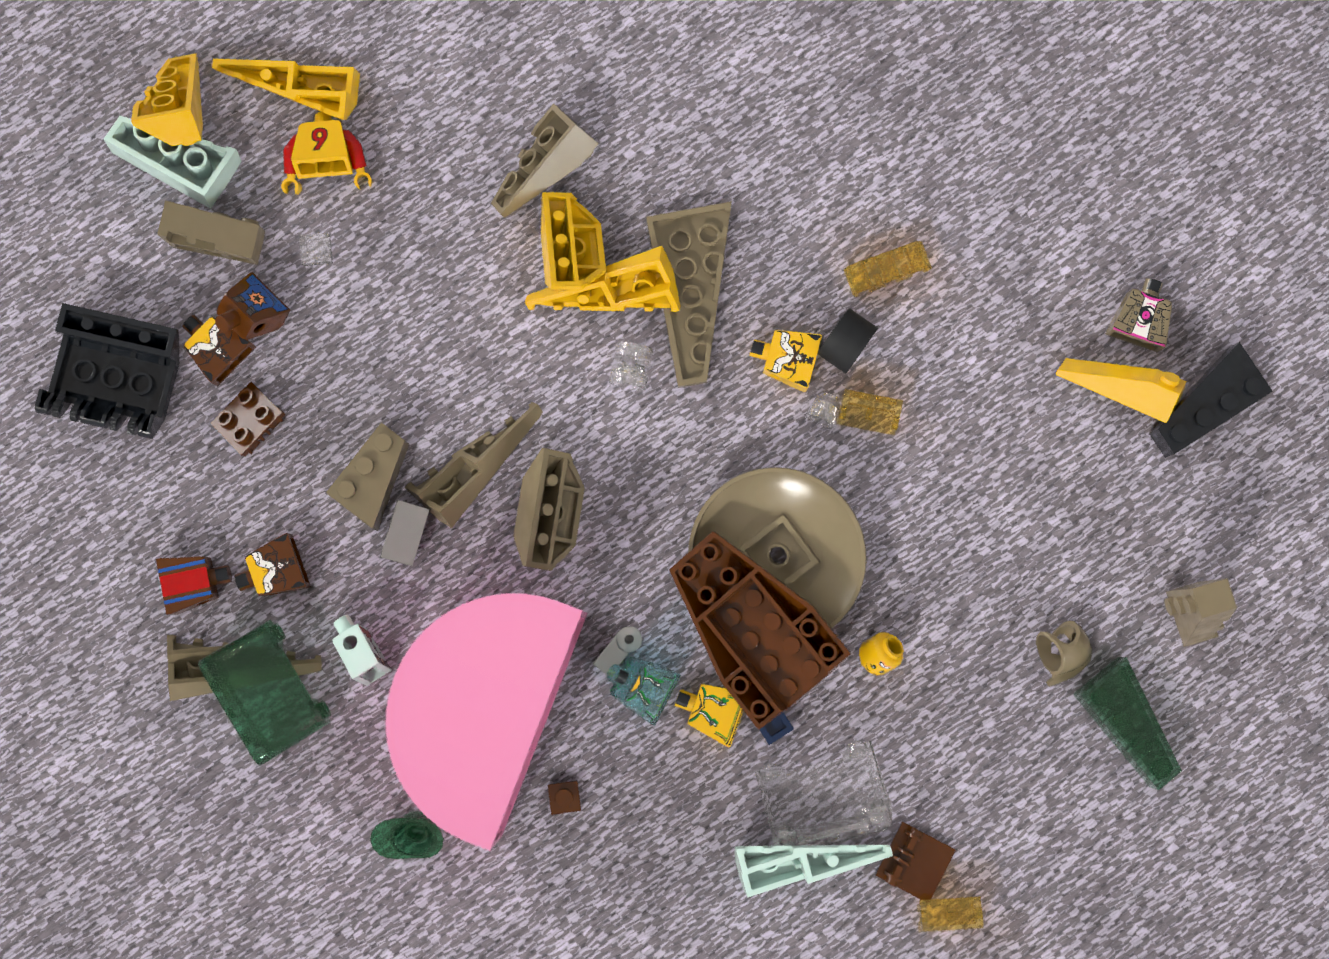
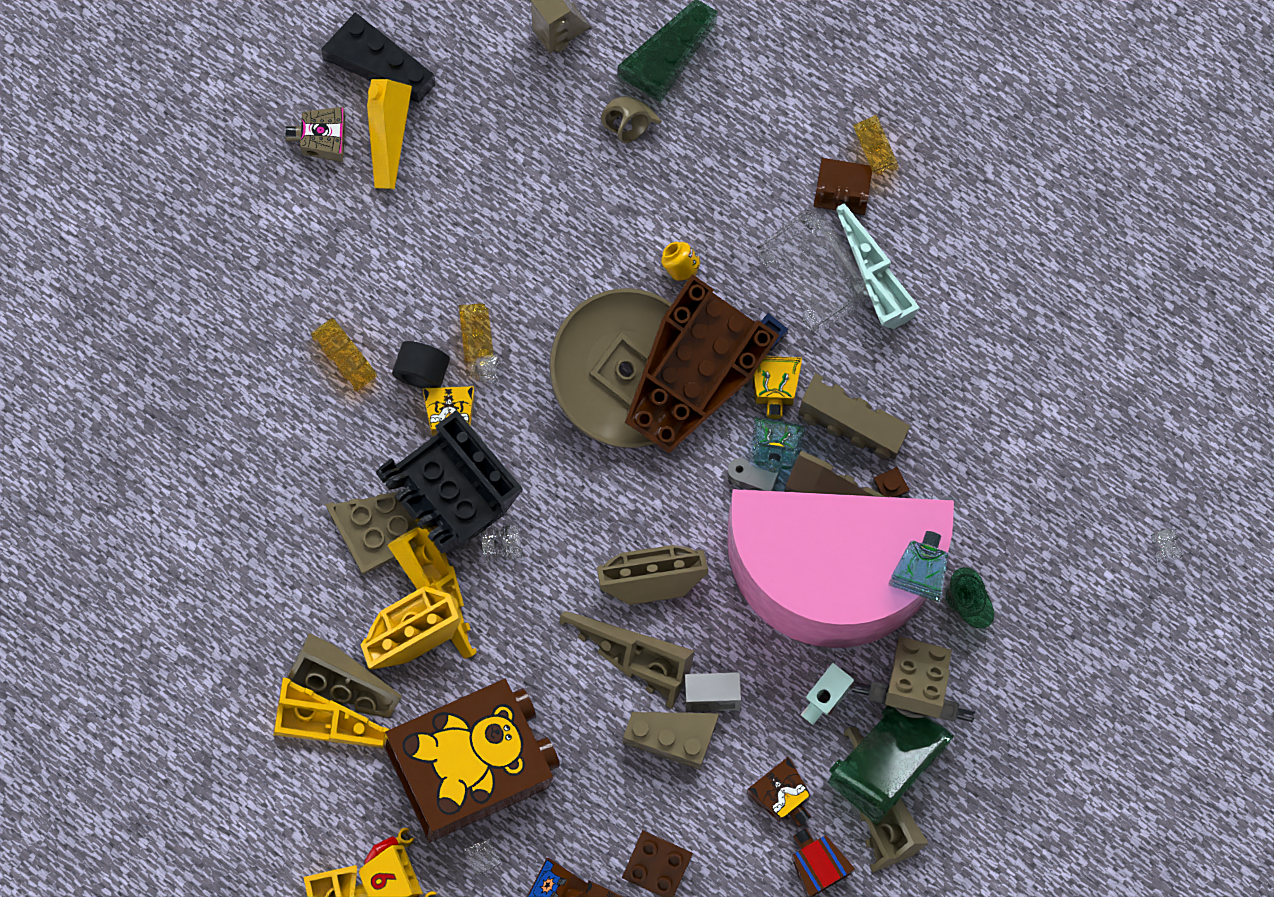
camera: 110 degrees left, 10 degrees down
none -> yellow wedge [273,678,390,748]
none -> black slope [376,410,523,553]
none -> brick [383,678,560,843]
none -> dark tan wedge [784,450,885,497]
none -> dark tan wedge [798,373,910,460]
none -> dark tan piece [852,636,975,723]
none -> clear light blue torso [888,531,948,602]

